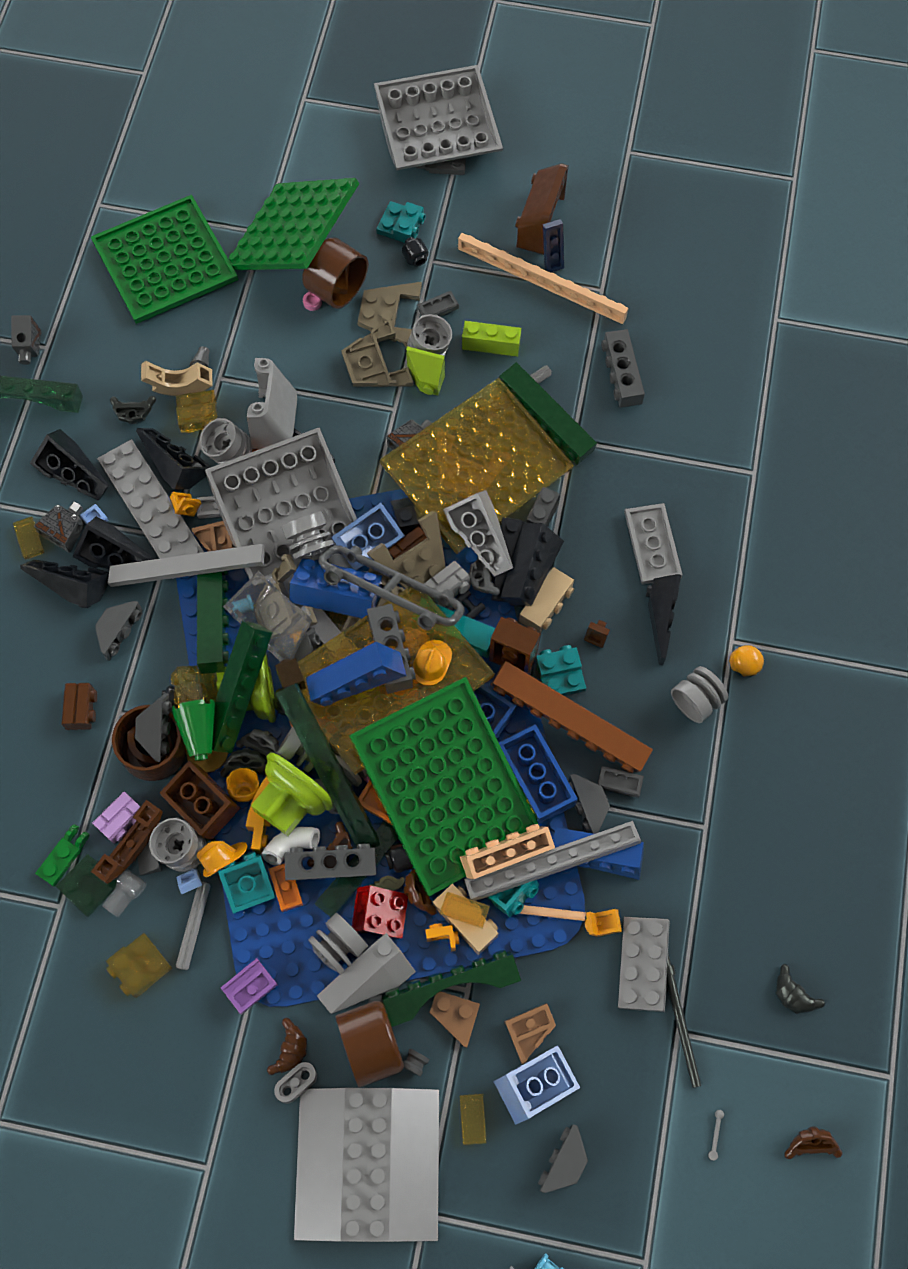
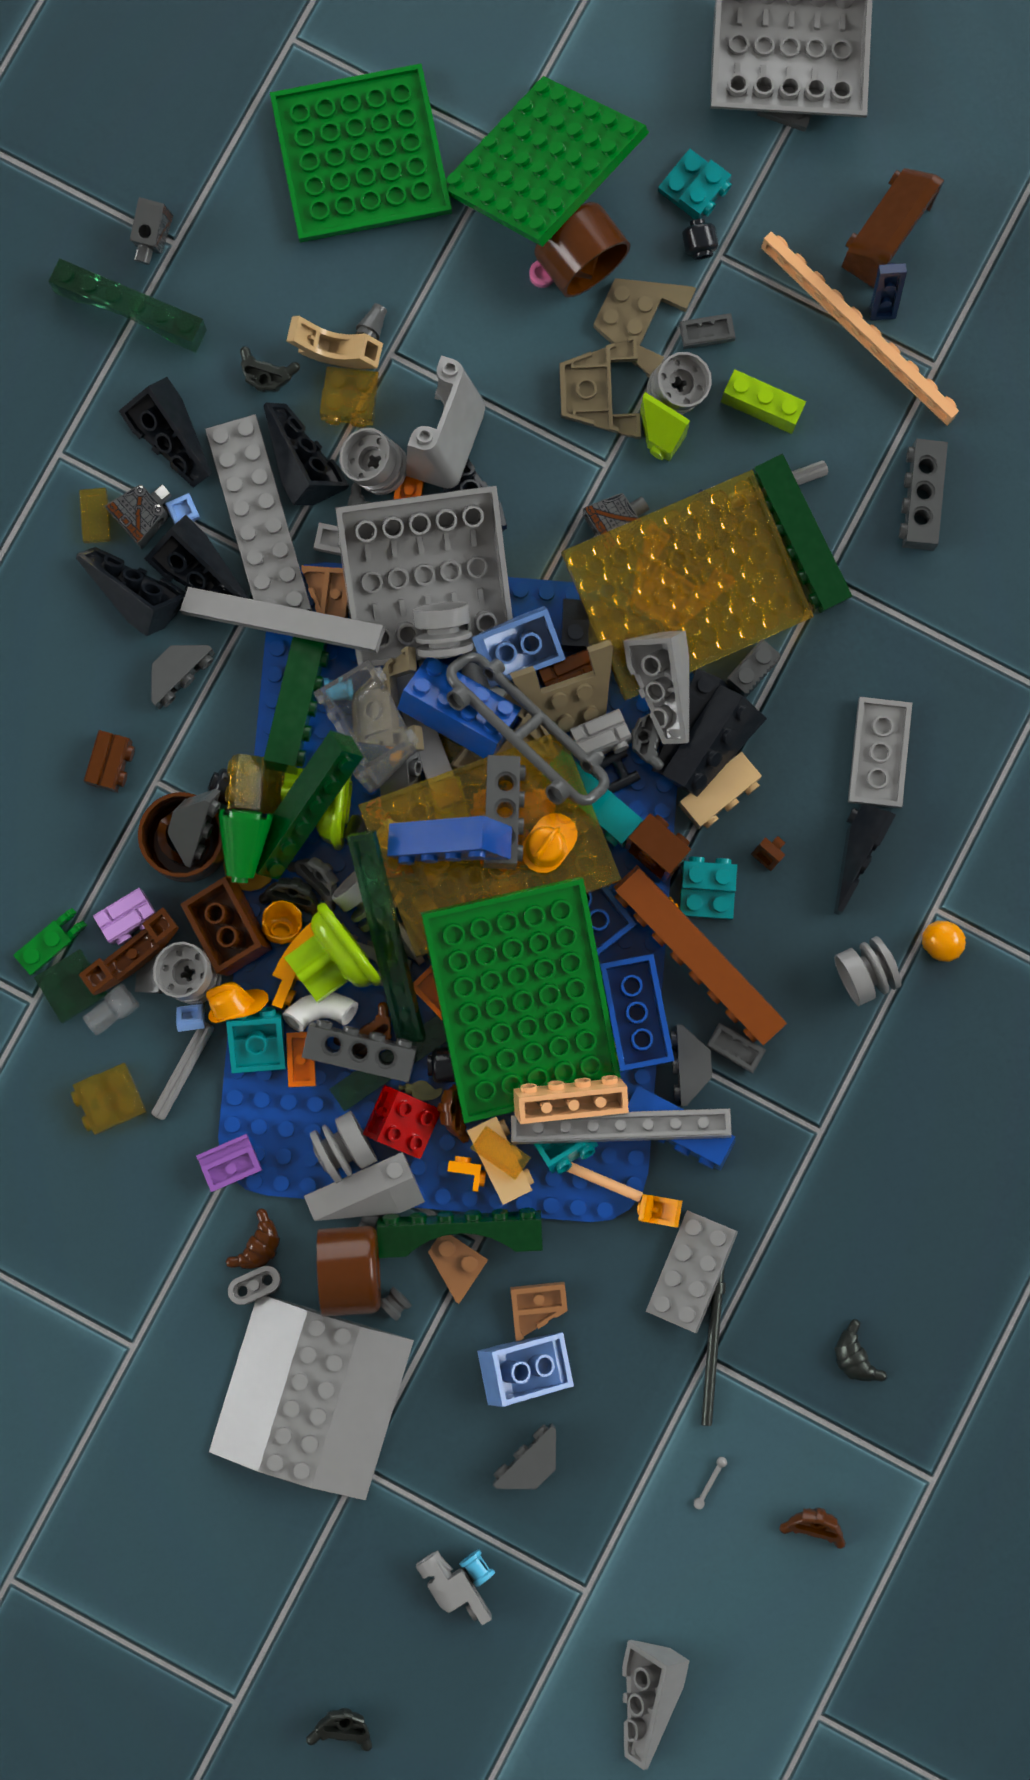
camera: 15 degrees right, 15 degrees up
light orange bracket [170,491,201,516] -> none
dark brown brick [275,658,306,696] -> none
clear yellow tile [460,1094,486,1145] -> none

